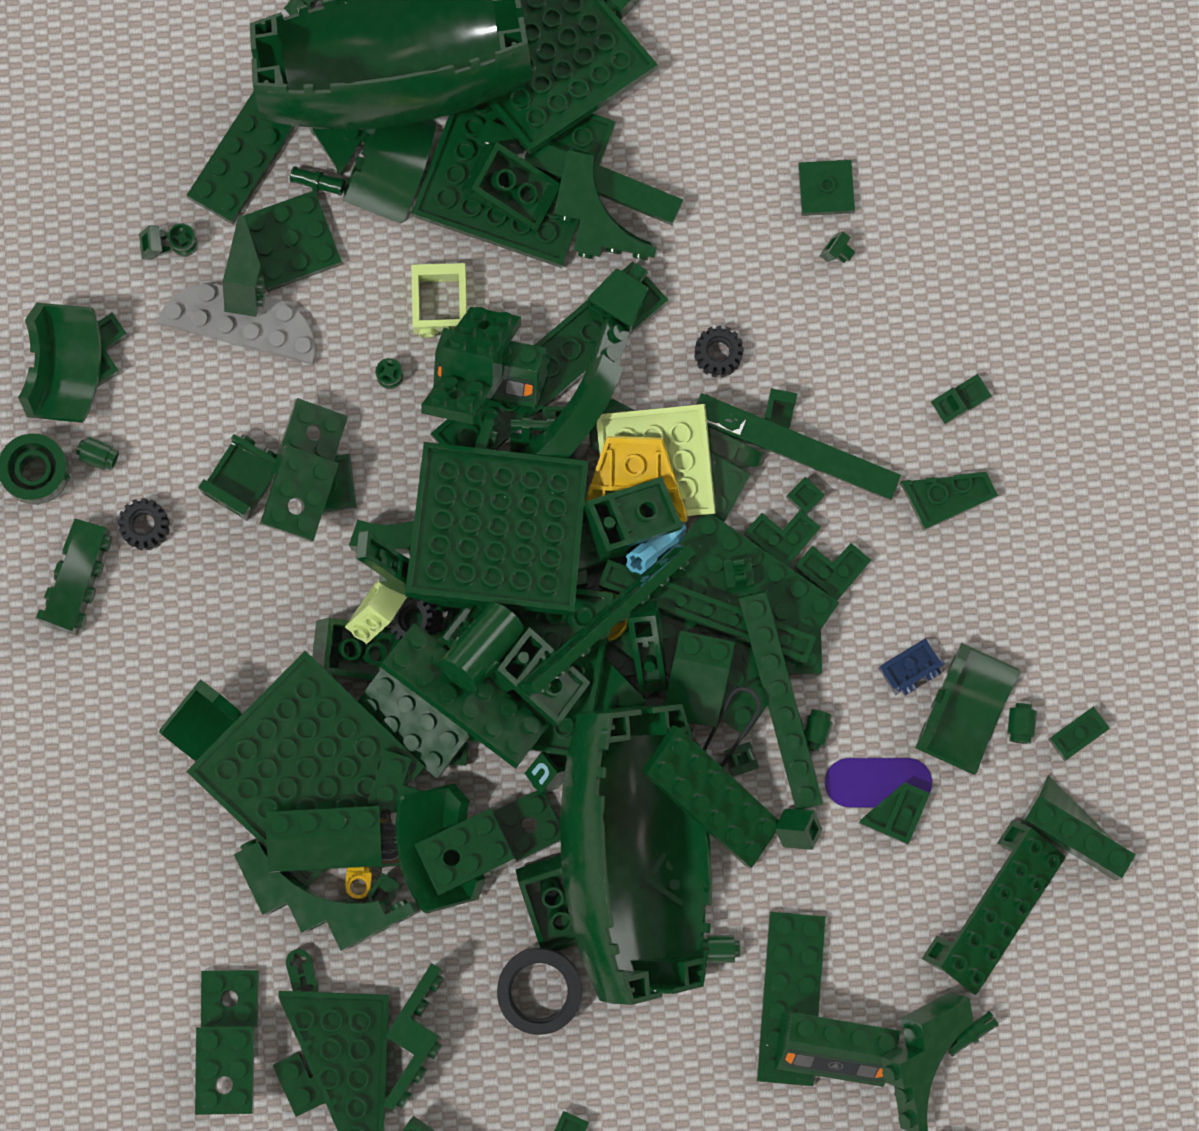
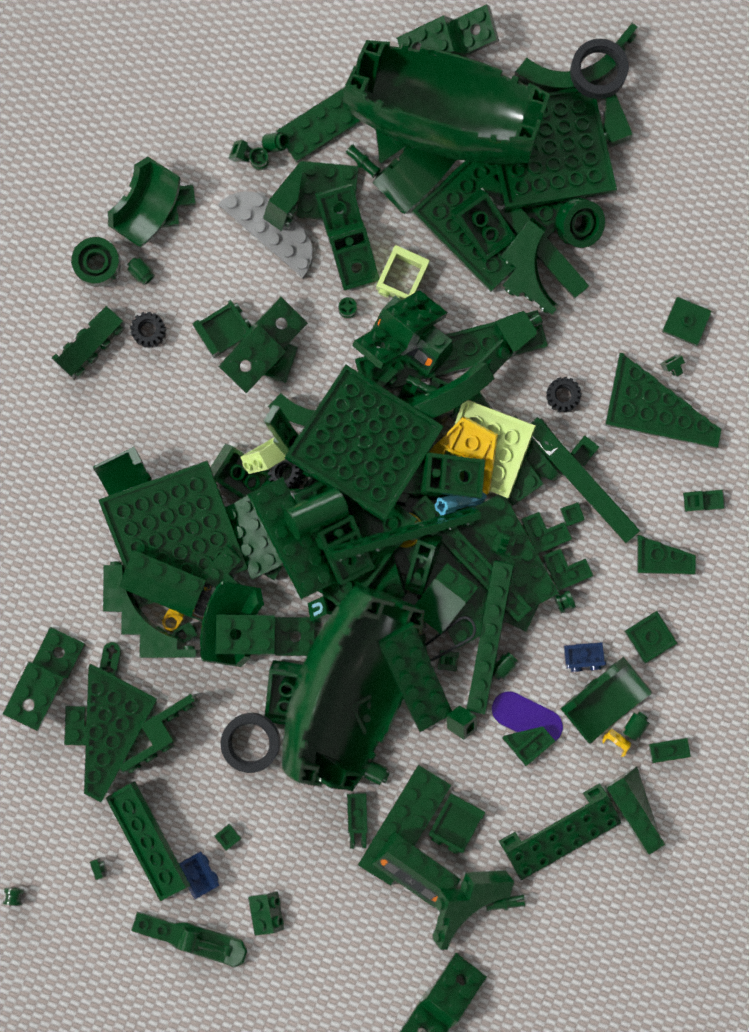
camera: 30 degrees right, 5 degrees up
none -> dark green brick [262,132,290,153]
none -> dark green bracket [315,183,380,291]
none -> dark green hinge [347,793,368,849]
none -> dark green panel [429,793,485,855]
none -> dark green wheel [554,591,576,614]
none -> dark green piece [555,198,606,248]
none -> yellow piece [602,729,631,757]
none -> dark green wing [605,353,722,449]
none -> dark green tile [624,611,678,664]

